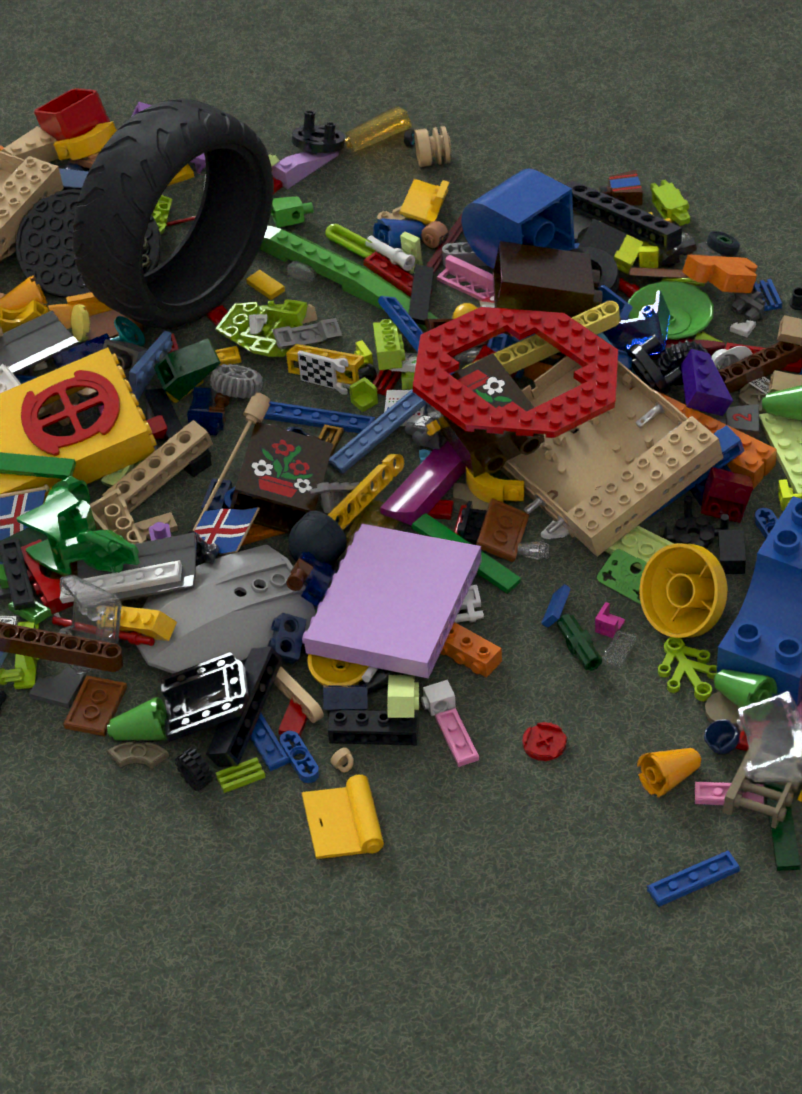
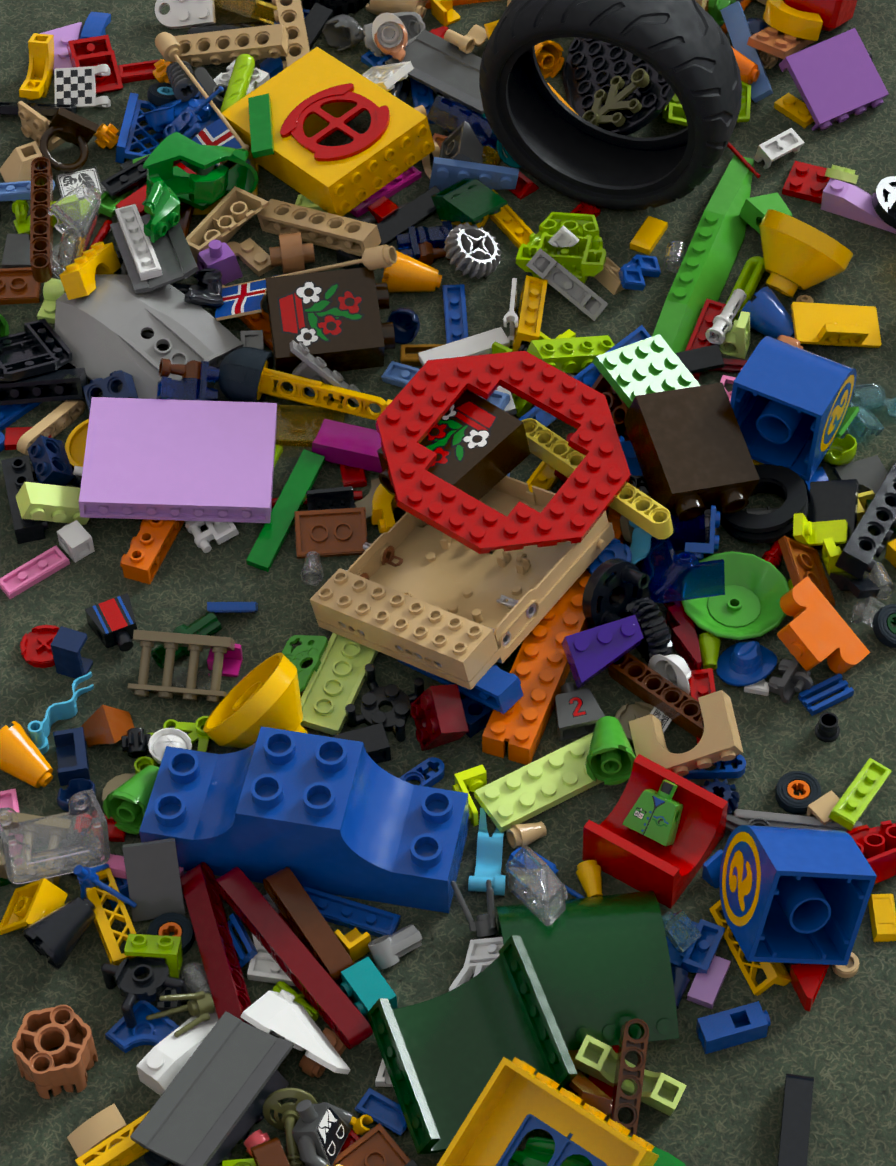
camera: 70 degrees right, 5 degrees up
none -> medium azure flag [28,672,94,755]
none -> yellowish green plate [37,278,66,324]
none -> dark blue panel [50,626,93,679]
none -> dark blue panel [53,727,91,786]
none -> dark orange slope [82,705,135,747]
none -> black torso [85,593,137,652]
none -> black gear [121,728,151,758]
none -> dark tan fence [128,630,235,703]
none -> white hat [148,728,192,764]
none -> light grey bracket [240,330,264,350]
none -> medium nougat piece [269,232,315,275]
none -> light orange cone [382,250,442,292]
none -> white tile [418,327,510,366]
none -> plate [593,334,701,408]
none -> blue tile [618,254,661,291]
none -> blue hat [716,641,777,686]
none -> yellow cone [759,209,853,298]

